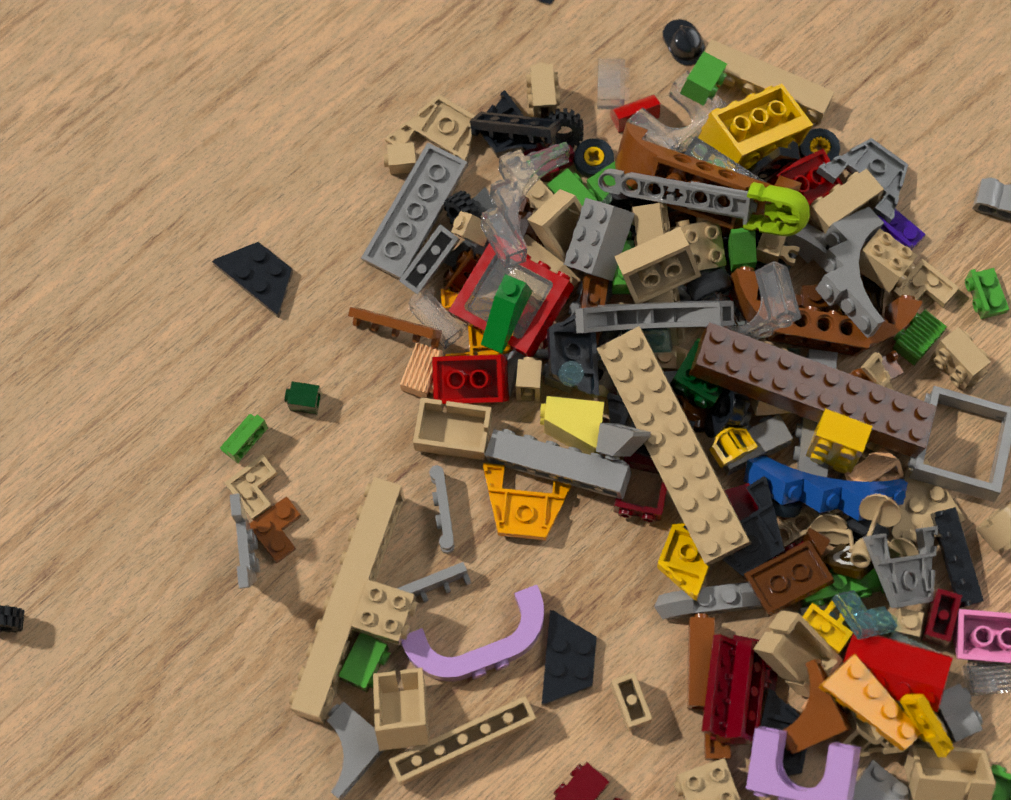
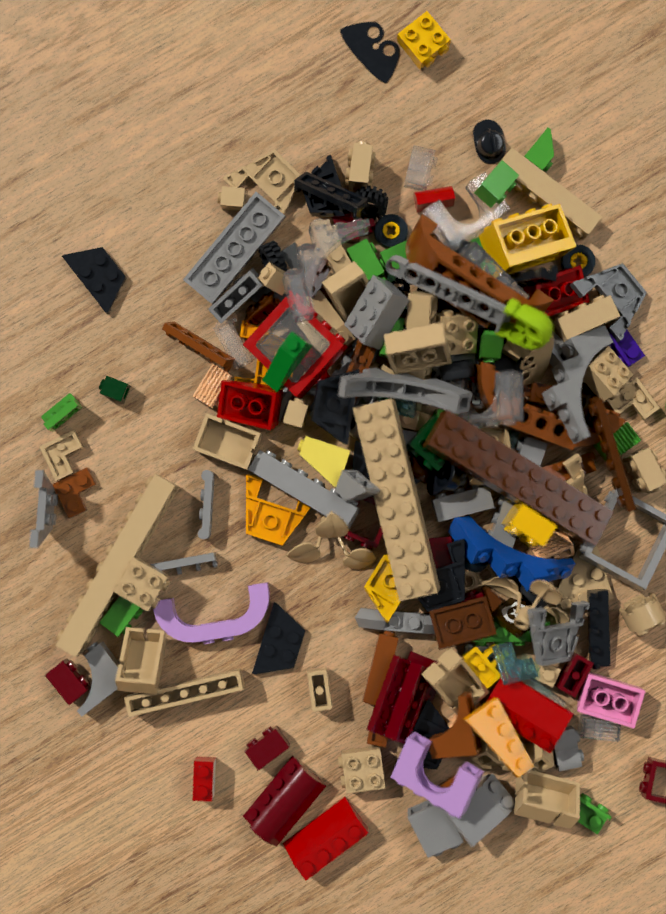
camera: 10 degrees right, 15 degrees up
clear light blue tile [558,361,584,386] -> none
yellow piece [709,427,758,468] -> none
yellow hinge [900,694,954,757] -> none
none -> dark red brick [45,659,91,705]
none -> tan plant [287,511,377,569]
none -> tan piece [516,335,554,385]
none -> bright green slope [524,127,554,172]
none -> reddish brown plate [588,397,636,512]

